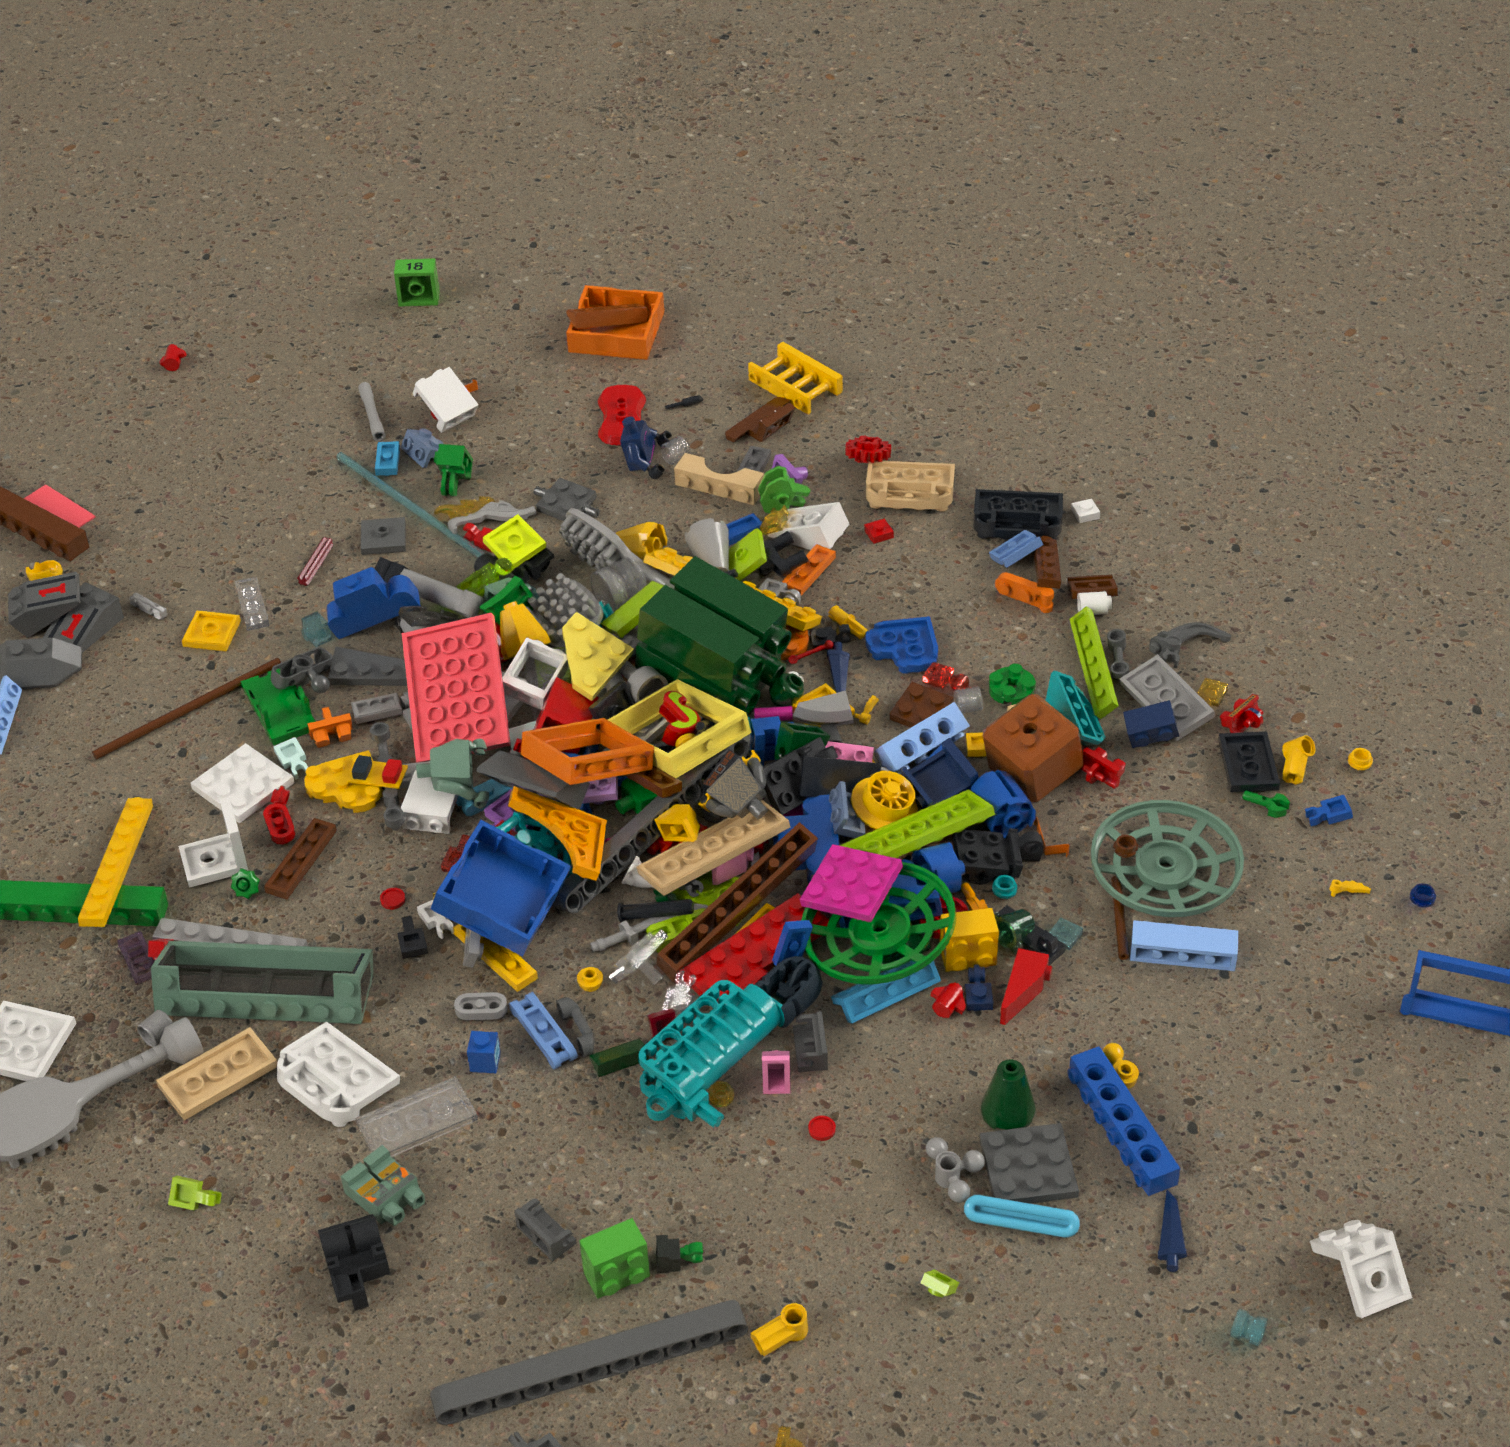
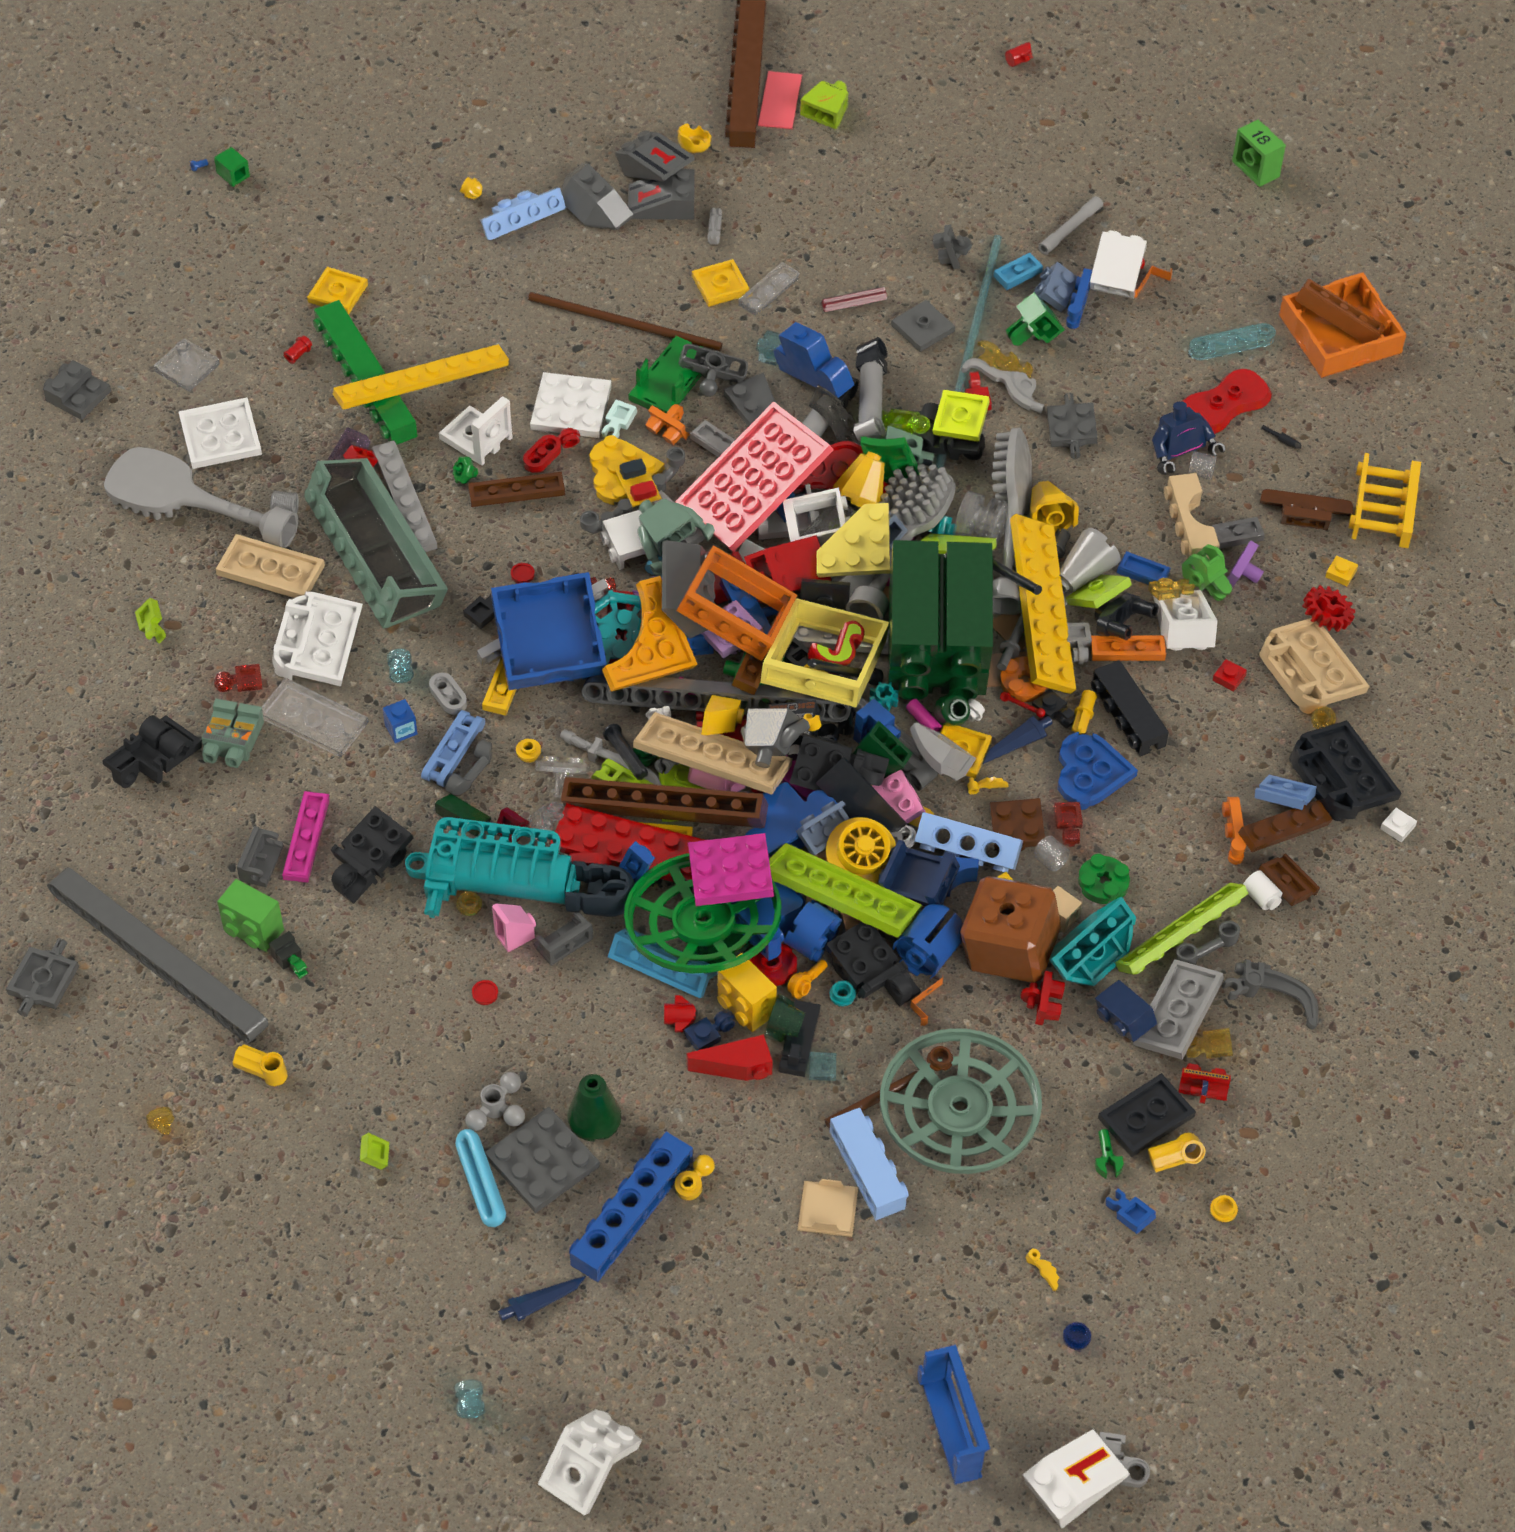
camera: 55 degrees right, 10 degrees up
none -> clear red plate [214,664,262,692]
none -> dark pink tile [282,791,330,883]
none -> black plate [331,806,414,904]
none -> clear light blue wheel [387,649,414,683]
none -> tan piece [798,1179,858,1237]
none -> lime torso [800,80,848,129]
none -> dark grey hips [933,224,972,269]
none -> blue plate [1066,268,1093,329]
none -> black brick [1091,660,1169,757]
none -> clear light blue plate [1188,323,1276,360]
none -> clear yellow plate [1311,706,1336,729]
none -> yellow plate [1325,555,1358,587]

